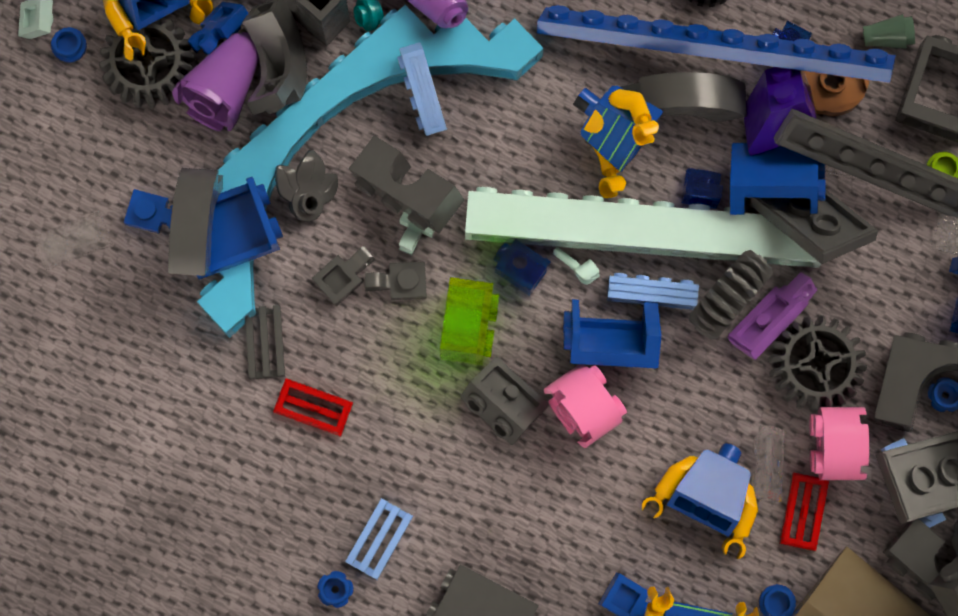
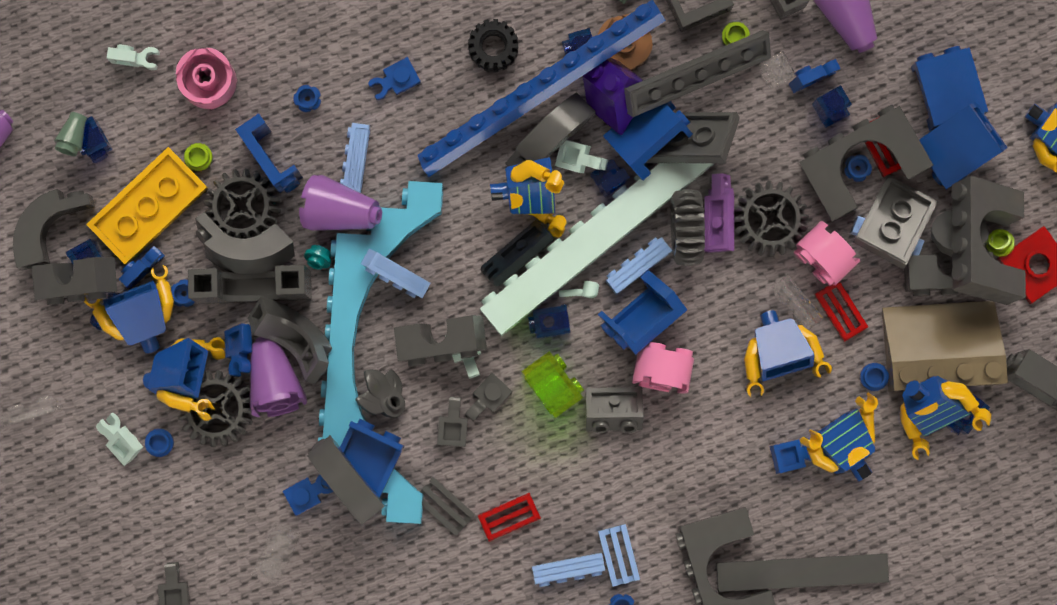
camera: 45 degrees left, 5 degrees up
none -> black hinge [480,220,554,286]
none -> light blue piece [532,553,605,587]
none -> light aqua plate [555,140,608,173]

